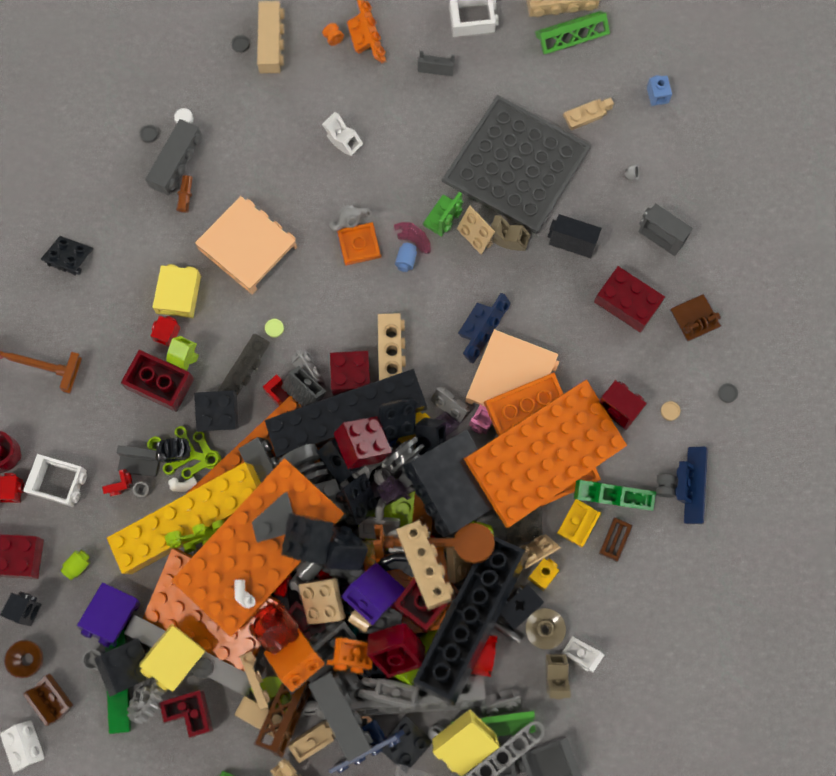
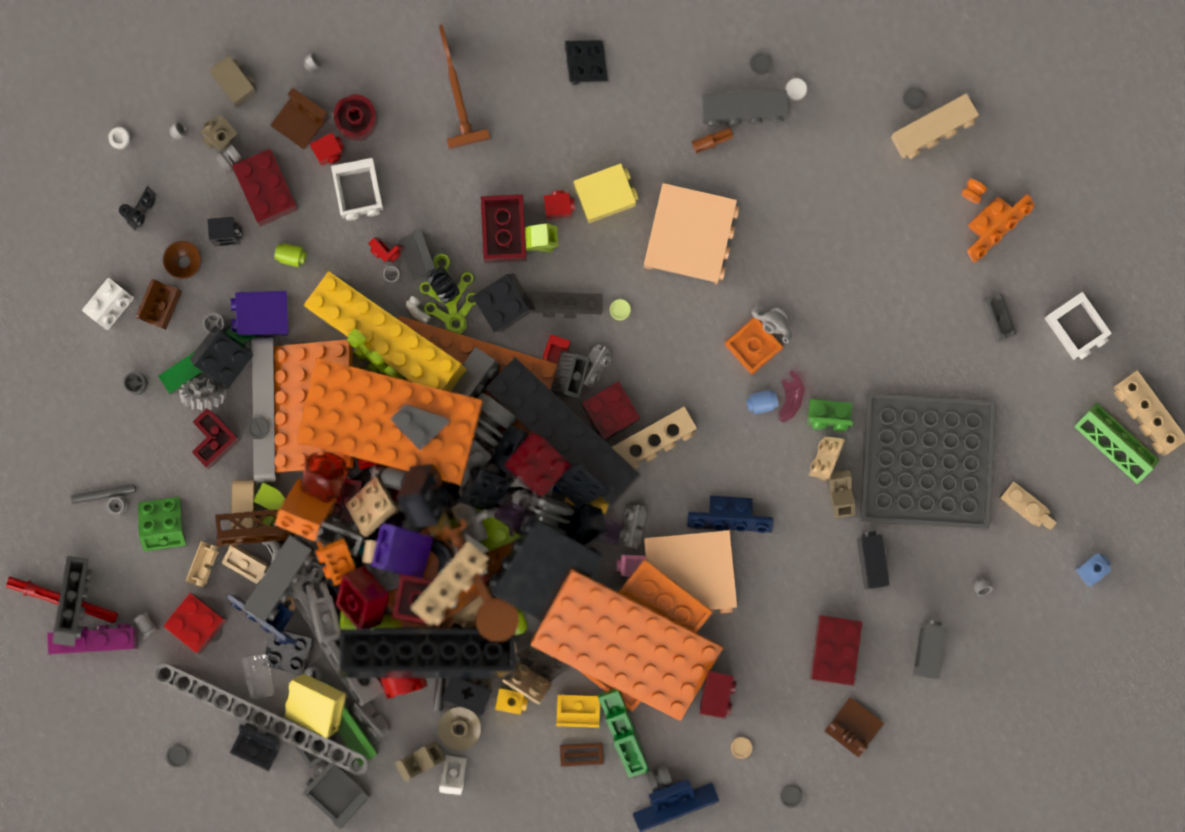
camera: 65 degrees right, 10 degrees up
light yellow brick [139,624,205,692] -> none
white arm [235,580,256,608] -> none
tan hinge [240,651,271,710] -> none
black brick [281,513,334,565] -> none
white brick [322,112,363,156] -> none
none -> dark grey wheel [123,372,148,395]

